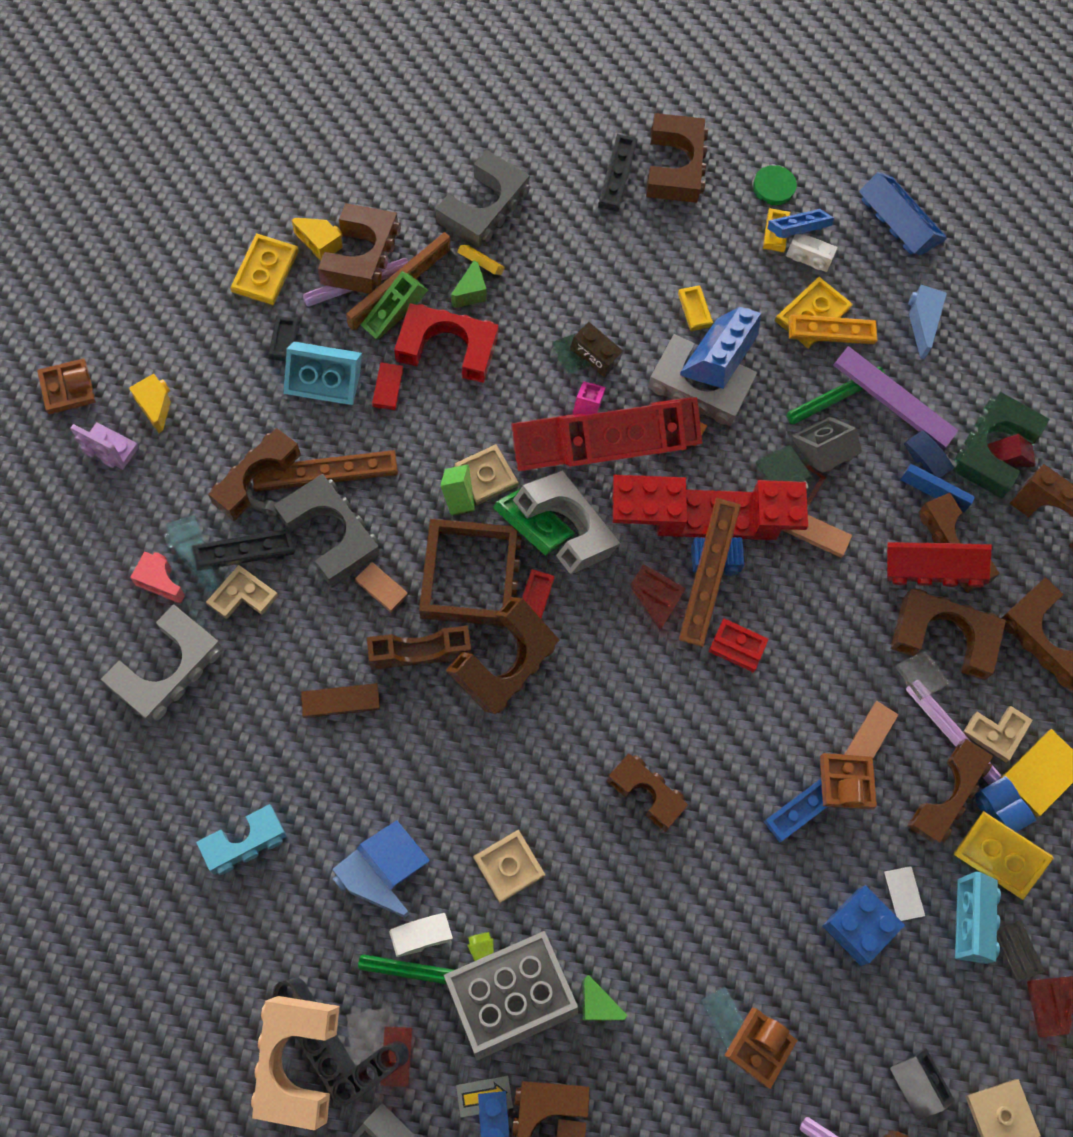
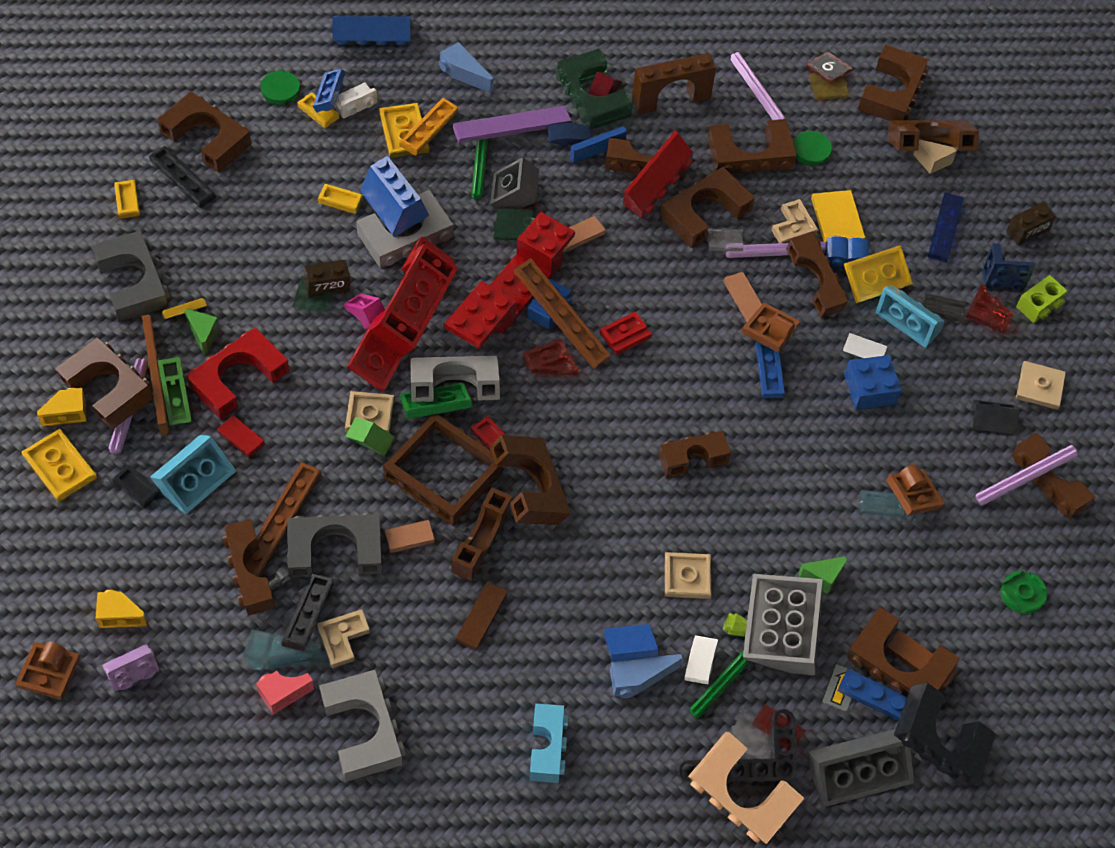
camera: 55 degrees left, 10 degrees down
none -> yellow tile [114,180,140,219]

